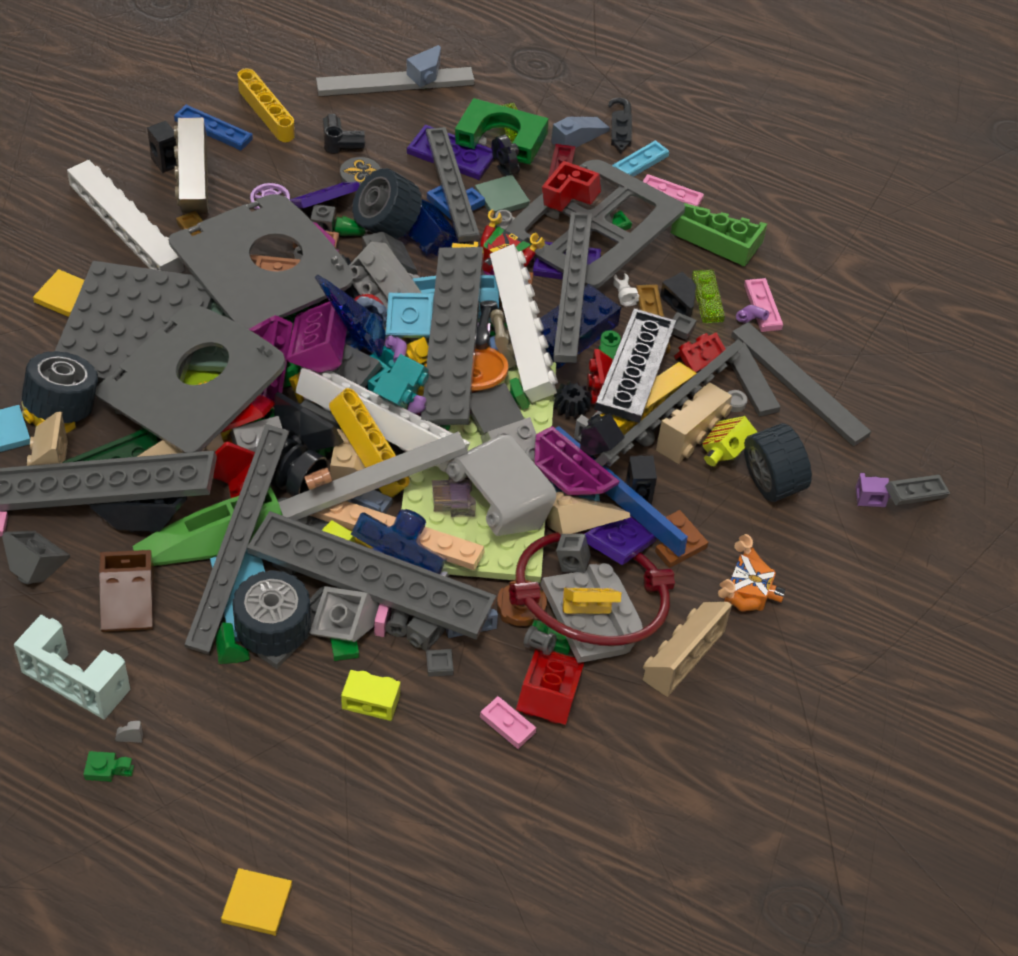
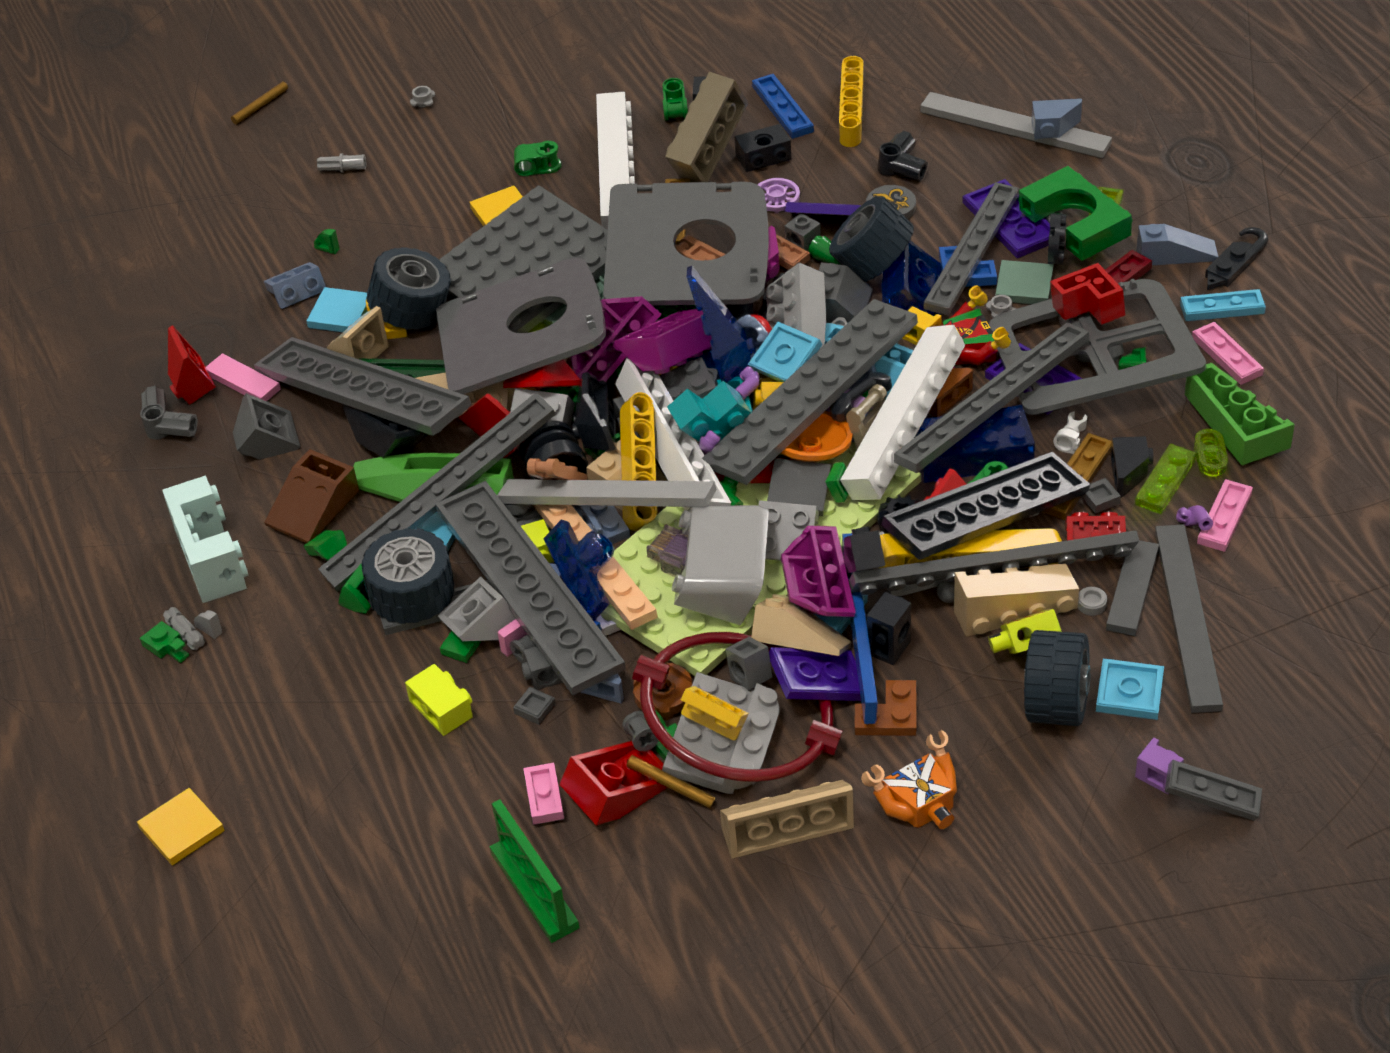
camera: 45 degrees right, 5 degrees down
none -> light grey axle [163,607,205,650]
none -> green tile [304,530,347,561]
none -> green fence [489,799,580,943]
none -> green piece [514,141,562,176]
none -> pearl gold bar [626,755,715,809]
none -> green piece [662,78,688,121]
none -> black brick [734,124,792,172]
none -> medium azure tile [1096,658,1164,720]
none -> clear neon green plate [1194,429,1228,477]

